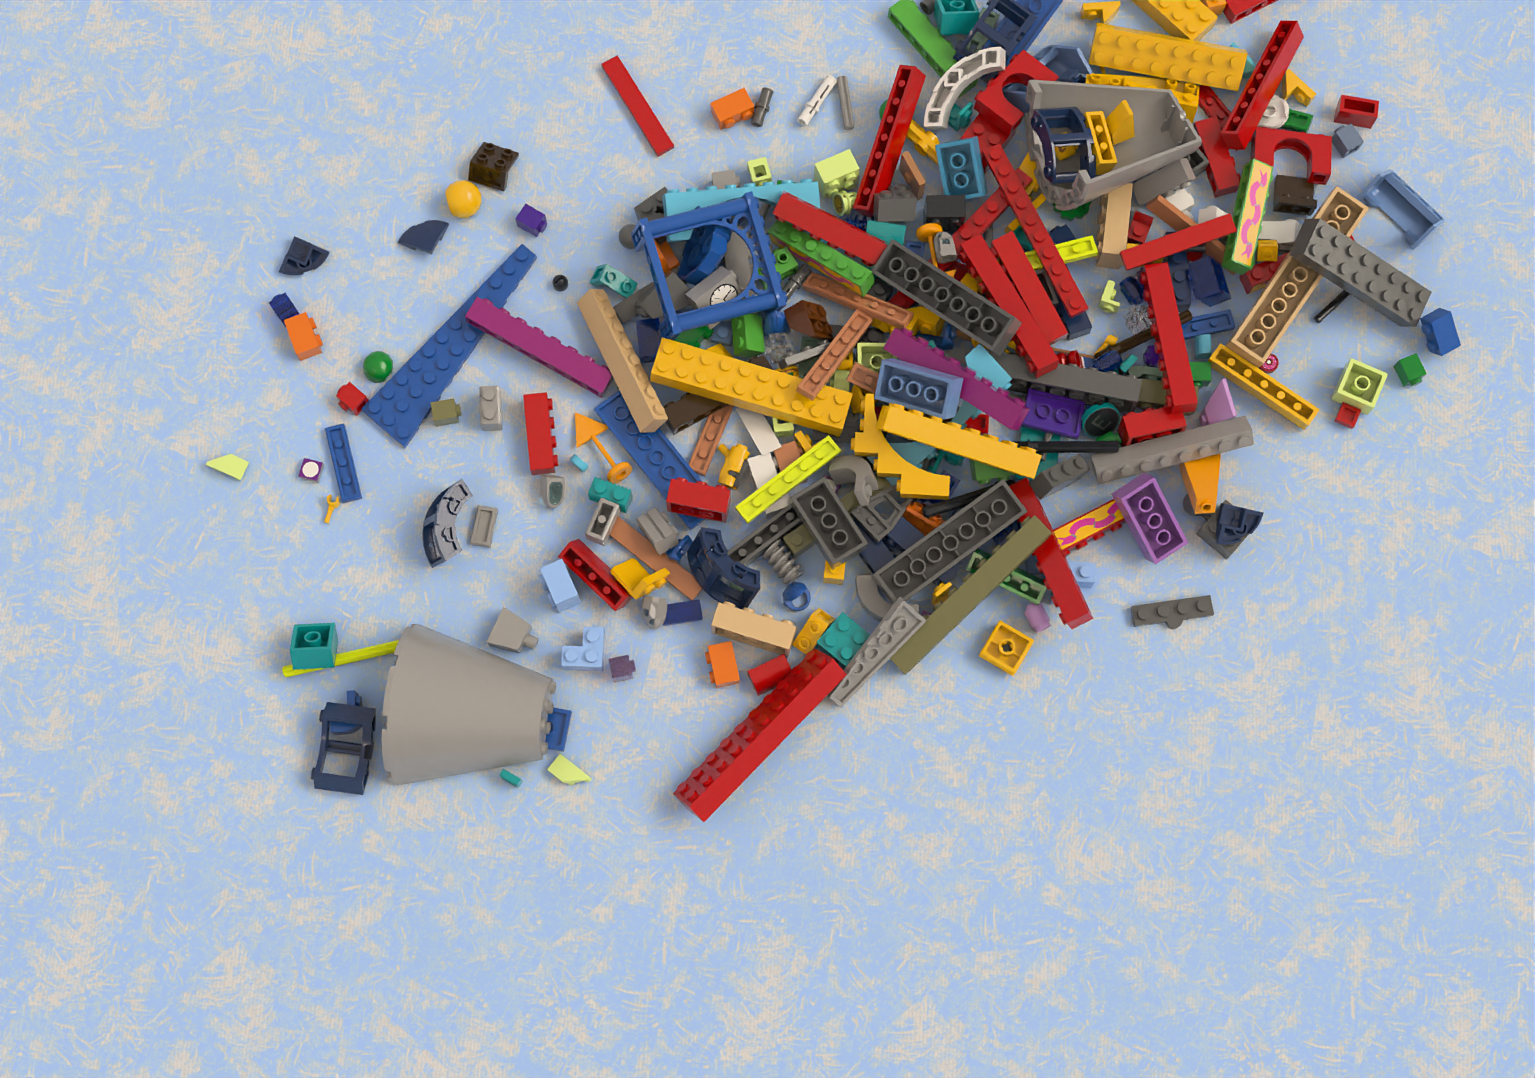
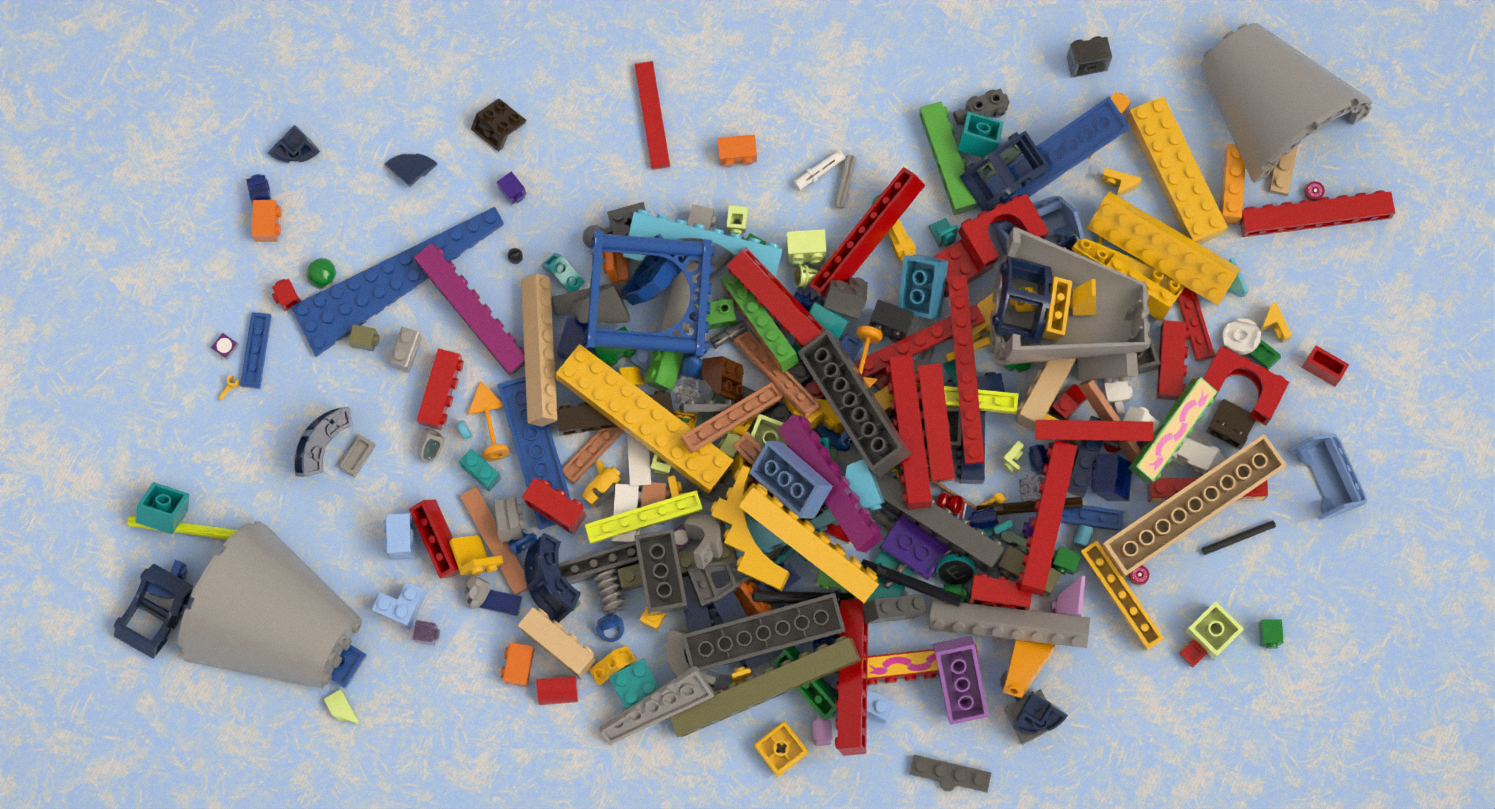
camera: 25 degrees right, 0 degrees up
yellowish green slope [205,454,249,481] -> none
yellow helmet [445,180,482,218] -> none
light grey torso [487,607,539,653] -> none
teal tile [500,769,523,788] -> none
light grey brick [585,498,620,546] -> none
red brick [673,648,847,822] -> none
light grey brick [685,266,745,330] -> none
dark grey pin [751,87,774,127] -> none
medium nougat plate [899,151,926,200] -> none
white brick [923,47,1006,130] -> none
light grey rock [934,232,957,263] -> none
red brick [1220,20,1304,150] -> none
yellow bracket [1257,240,1278,261] -> none
dark grey brick [1289,218,1432,327] -> none
sand blue brick [1332,123,1364,158] -> none
blue brick [1420,308,1461,356] -> none

